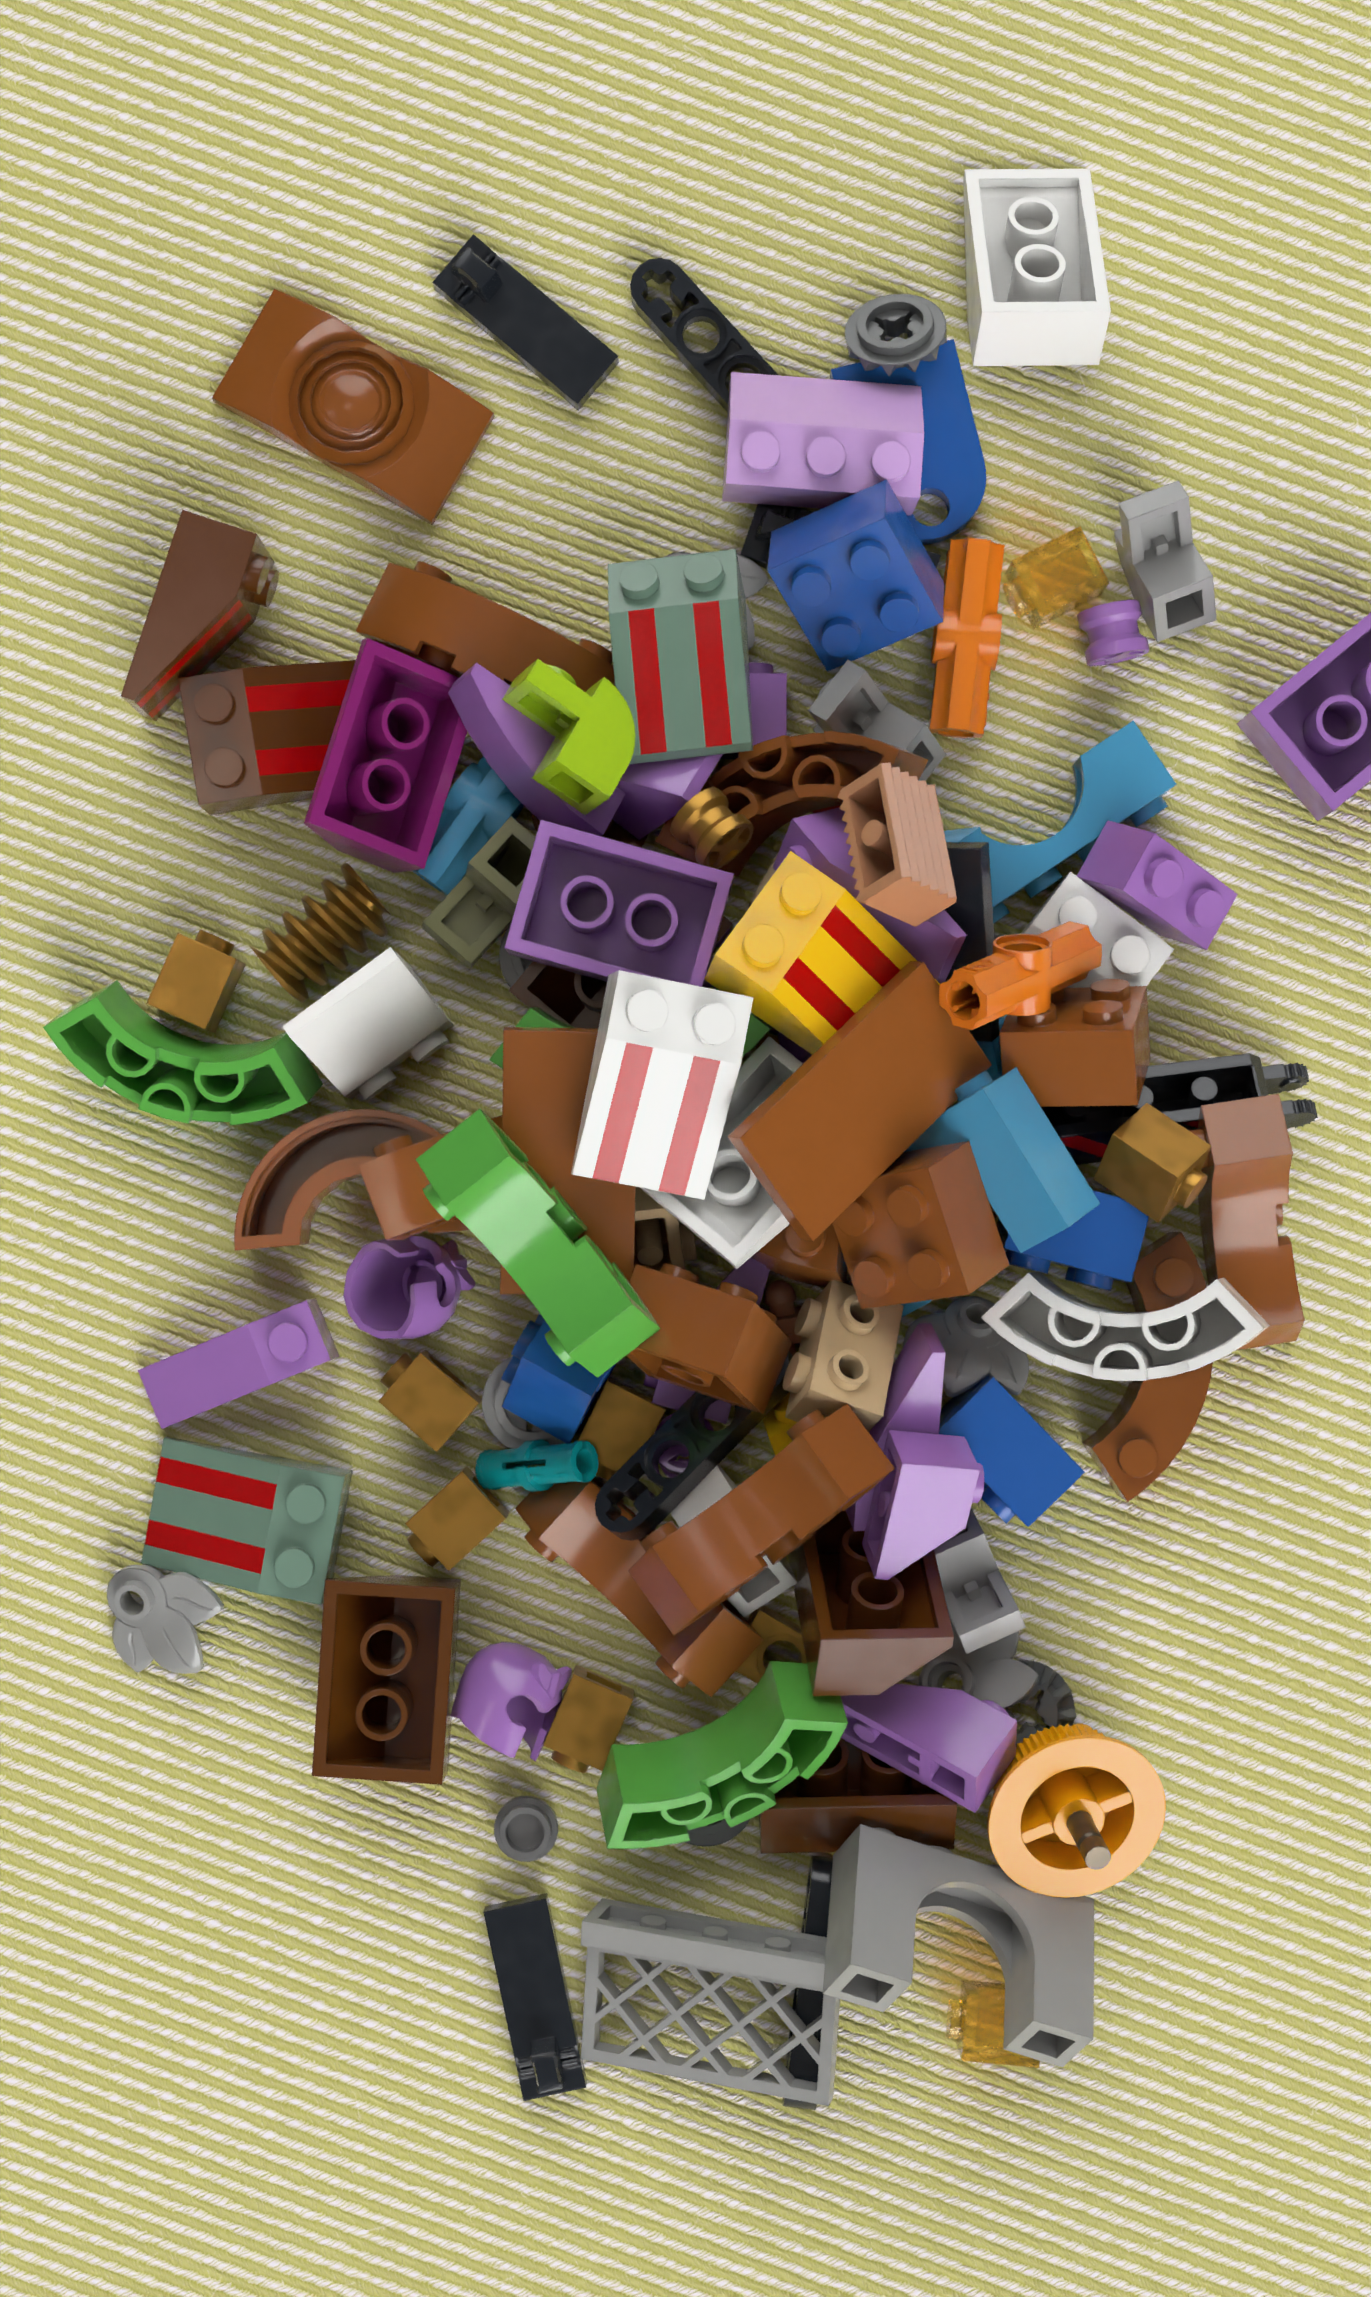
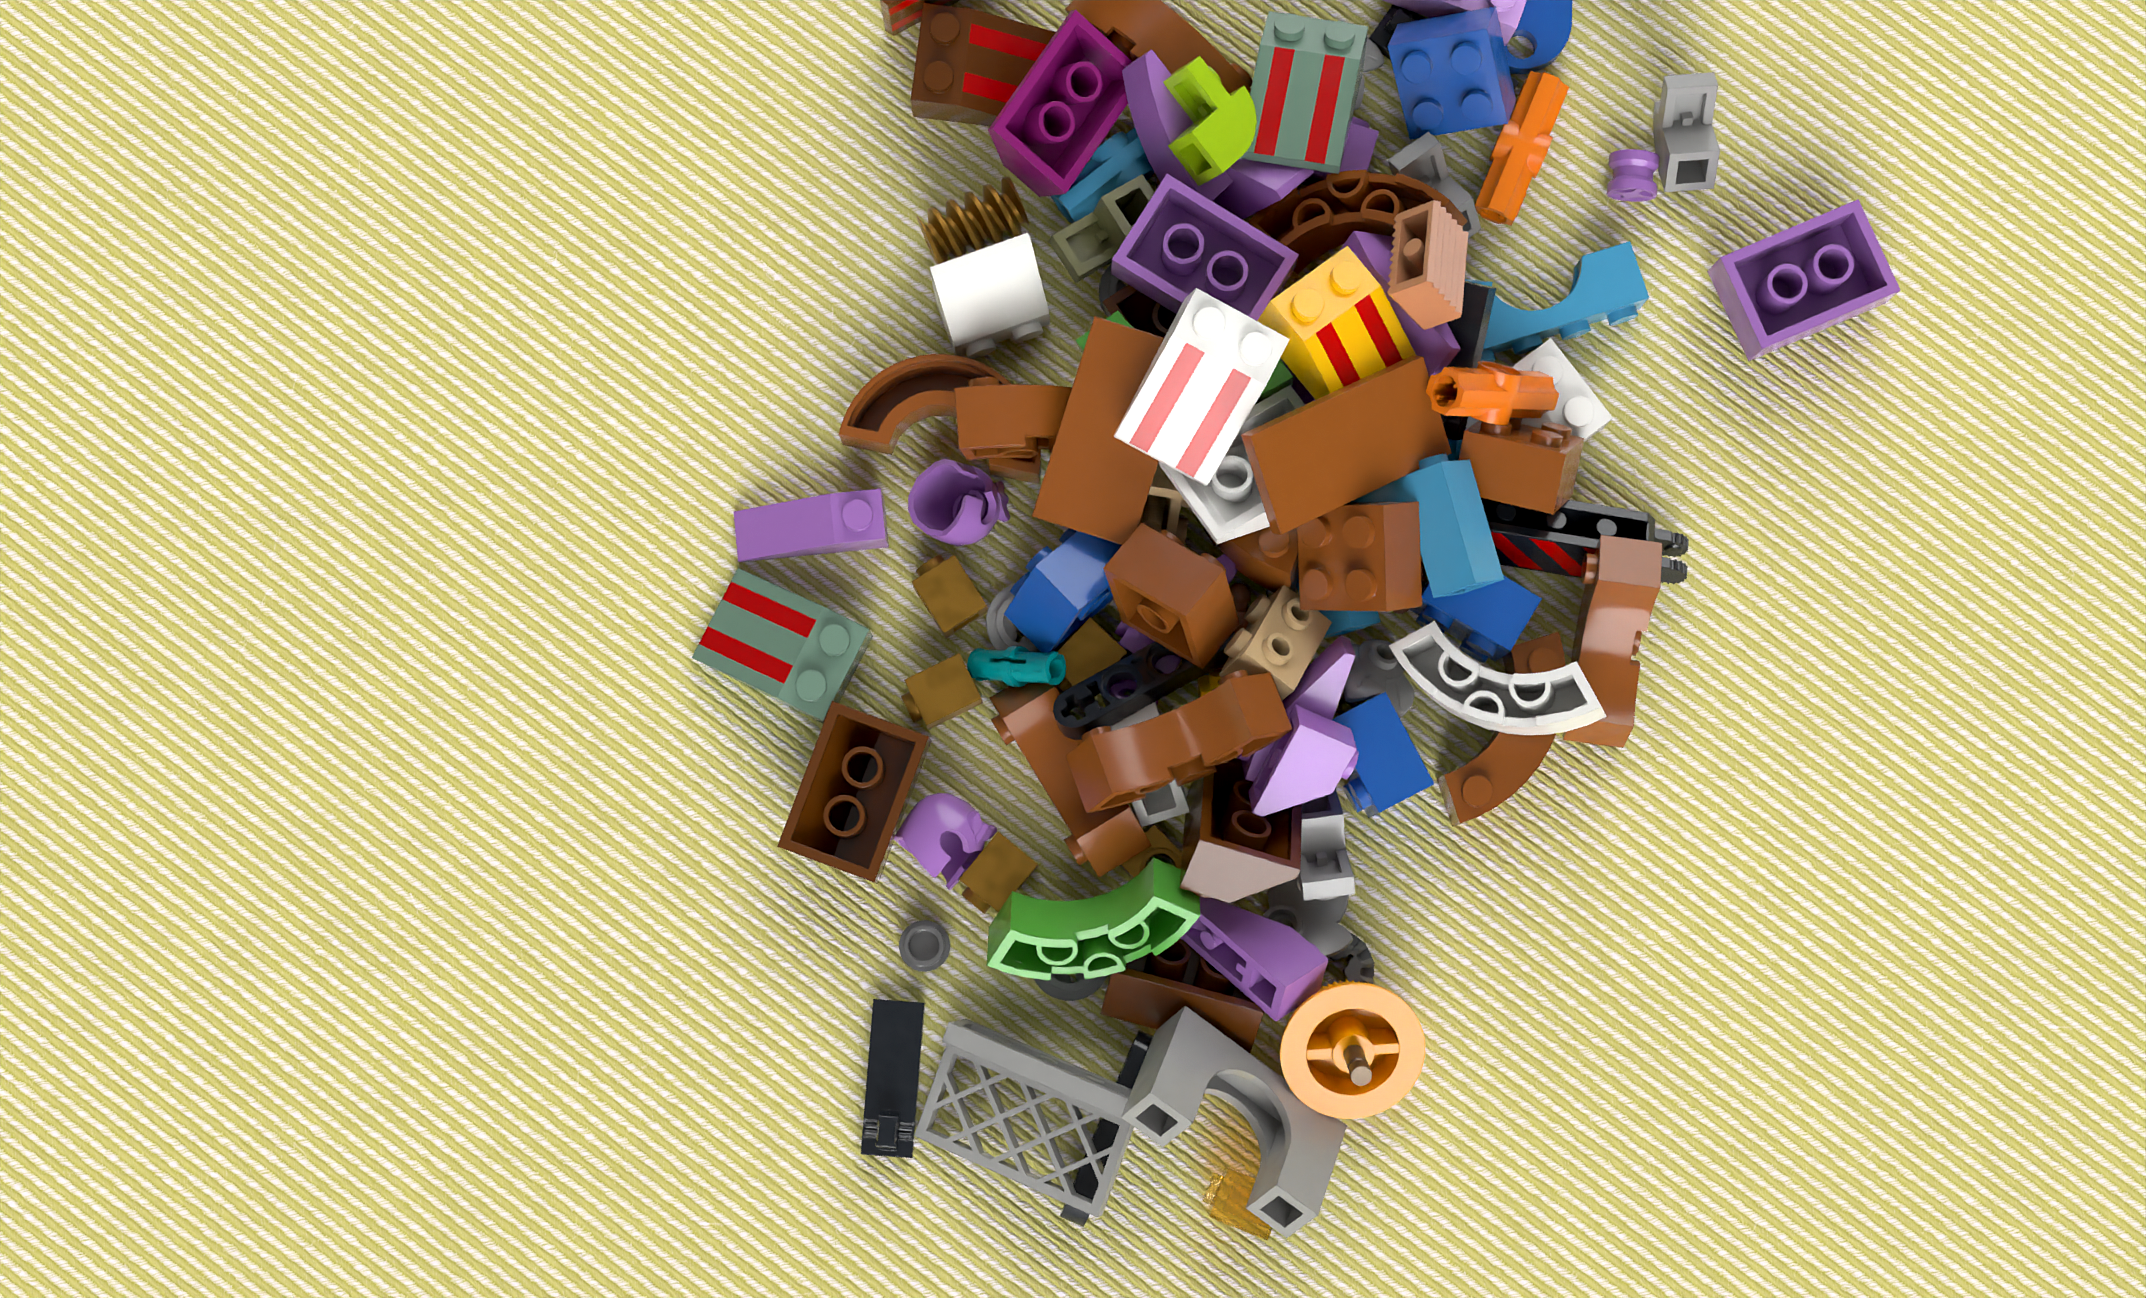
camera: 15 degrees right, 5 degrees down
bright green brick [43,980,323,1125] -> none
light grey plate [107,1565,224,1674] -> none
pearl gold brick [146,929,246,1033] -> none
bright green brick [416,1109,661,1378] -> none
pearl gold wheel [670,787,754,869] -> none
clear yellow brick [1002,526,1109,630] -> none
medium lavender brick [1077,820,1238,950] -> none
pearl gold brick [1094,1103,1212,1223] -> none

